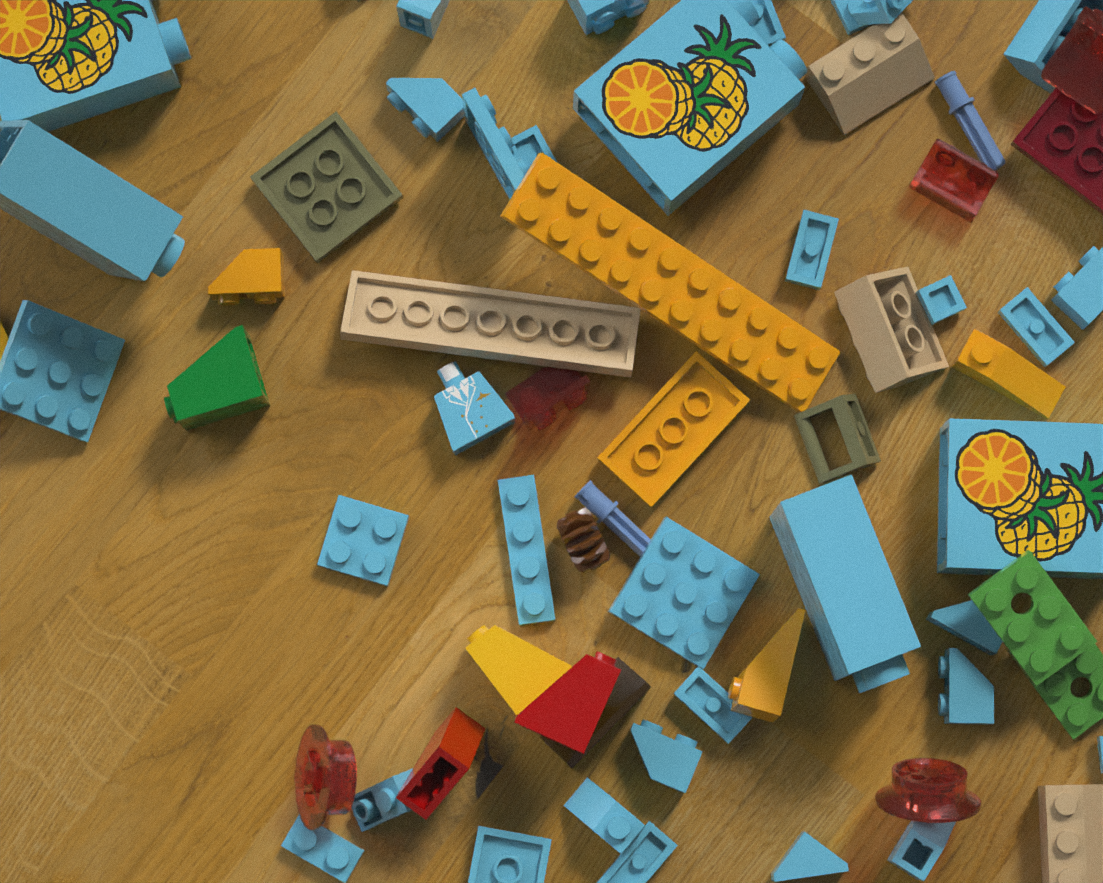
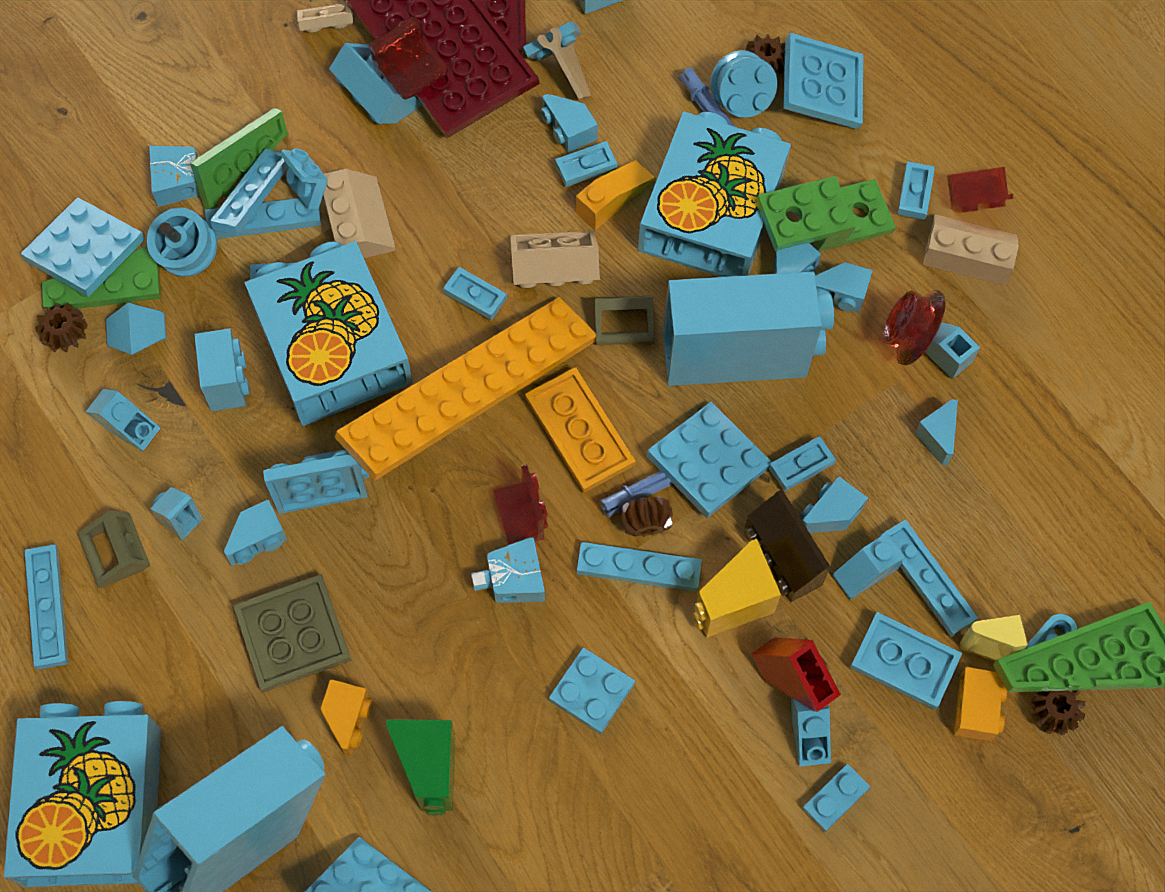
camera: 75 degrees left, 15 degrees down
clear red wheel [294,724,357,830] -> none
tan plate [340,270,640,378] -> none
red slope [514,651,621,755] -> none
light orange slope [728,608,806,723] -> none
clear red bracket [909,139,999,223] -> none
medium azure plate [916,275,967,325] -> none
medium blue axle [934,71,1005,173] -> none

